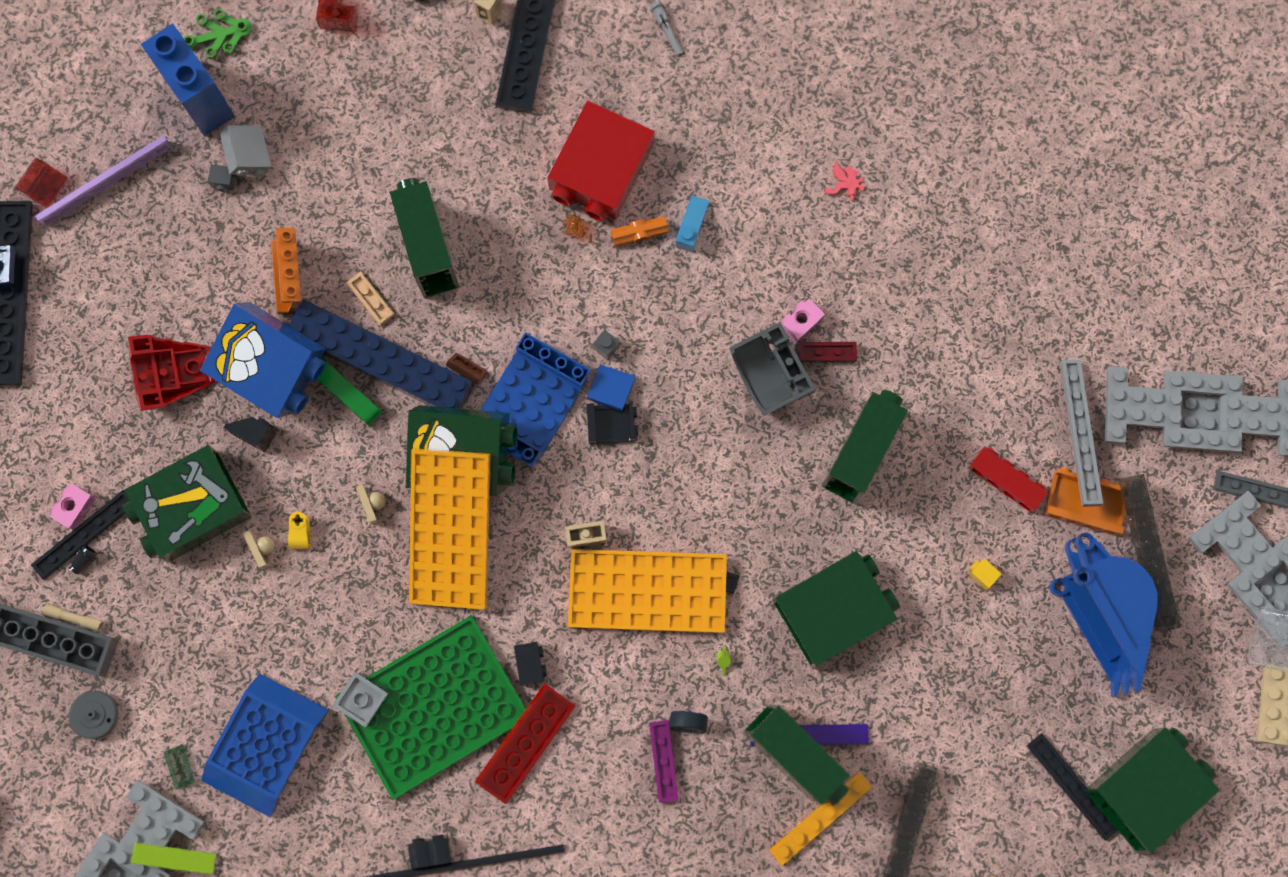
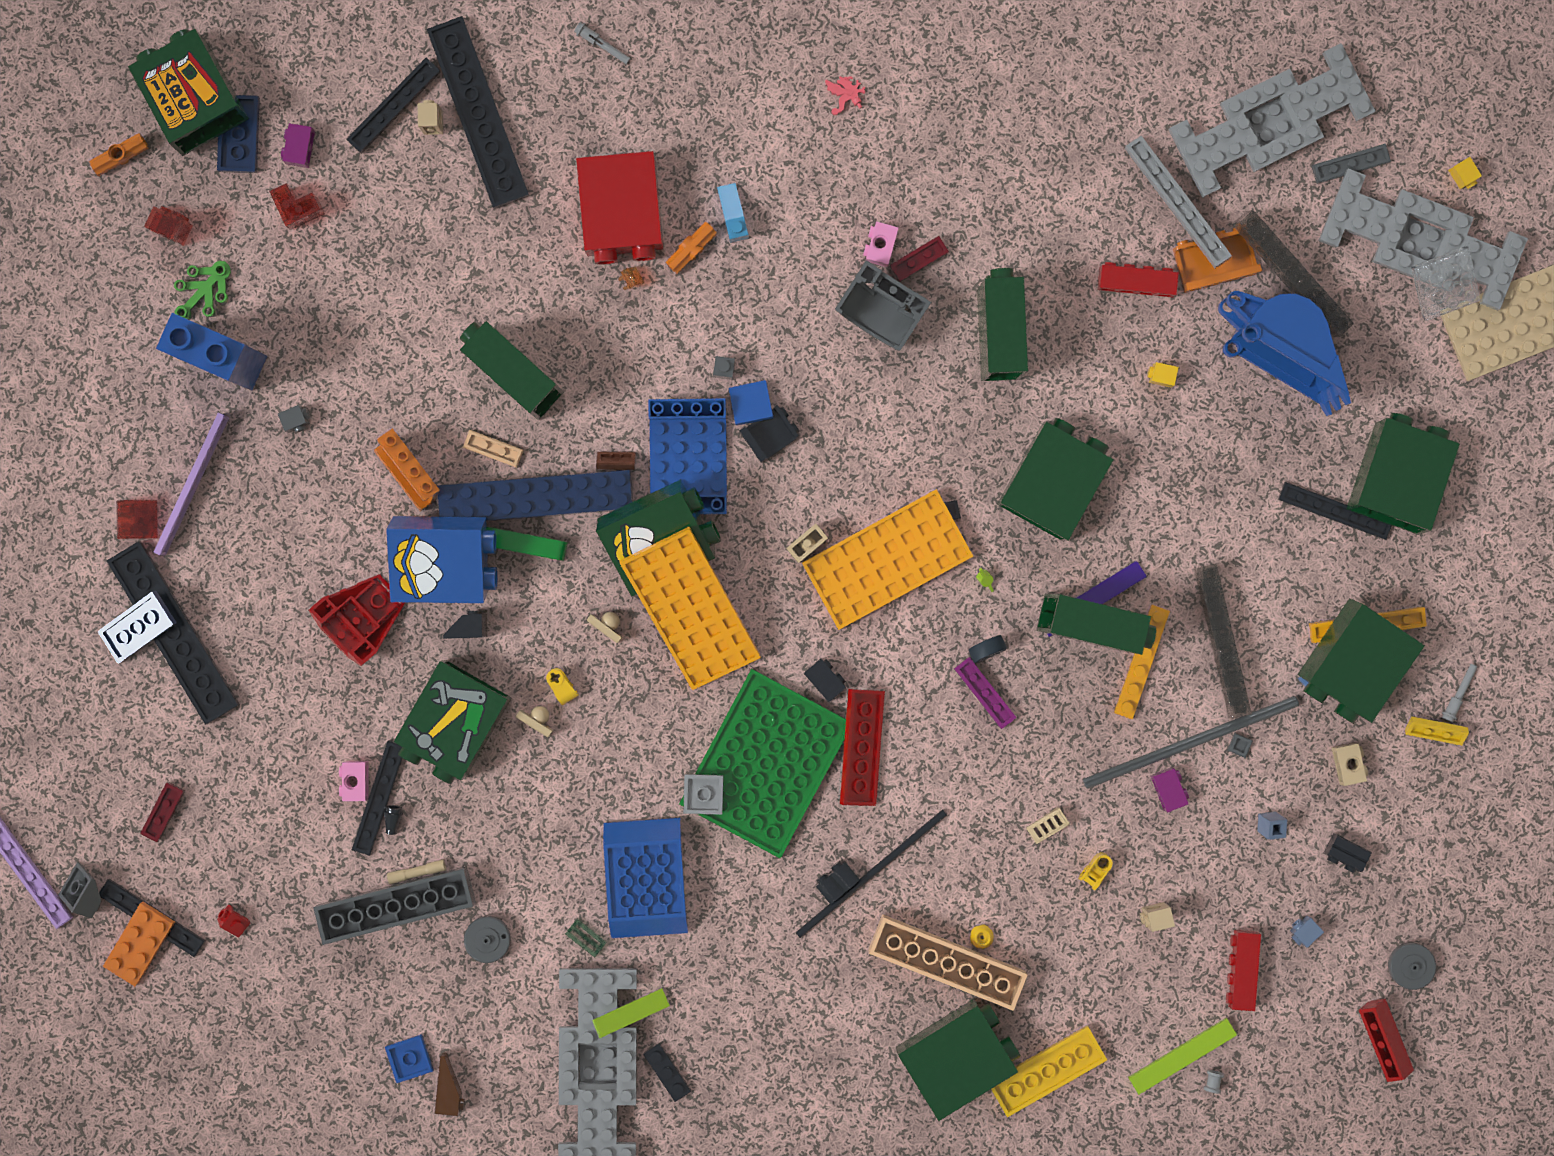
camera: 30 degrees left, 10 degrees up
light grey brick [220,125,271,177] -> none

